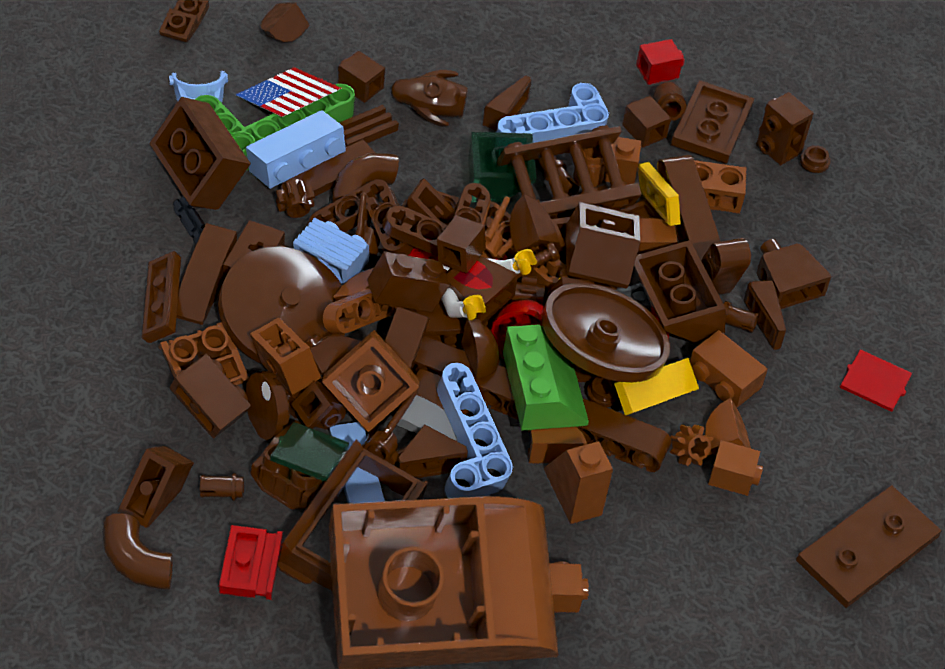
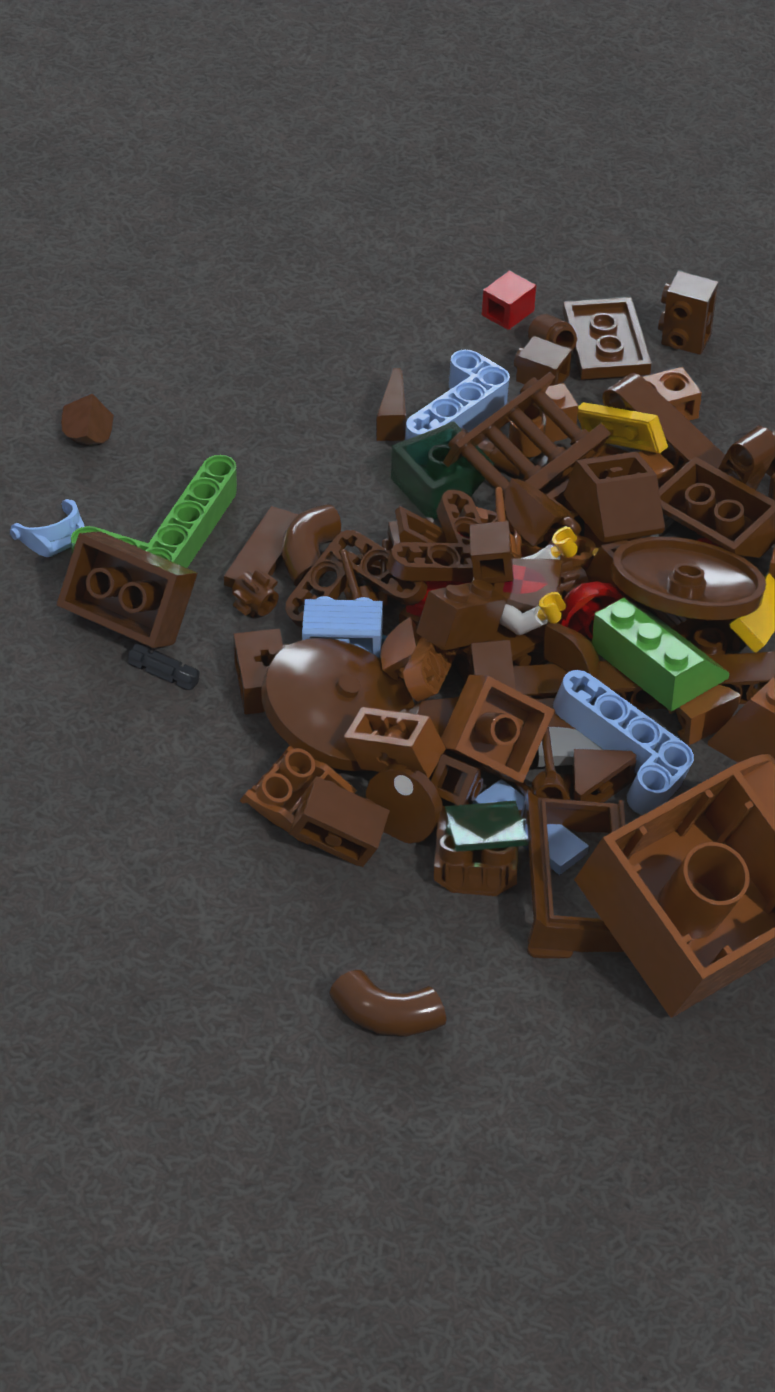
camera: 25 degrees left, 5 degrees down
reddish brown slope [118,446,194,528] -> none
reddish brown tile [142,251,181,343] -> none
reddish brown slope [177,223,237,325] -> none
reddish brown pin [200,473,244,501] -> none
red plate [219,525,283,600] -> none
sticker [236,67,342,117] -> none
light blue brick [246,110,346,188] -> none
reddish brown brick [338,51,385,103] -> none
reddish brown tile [339,105,399,148] -> none
reddish brown animal [391,70,468,127] -> none
reddish brown plate [800,145,830,173] -> none

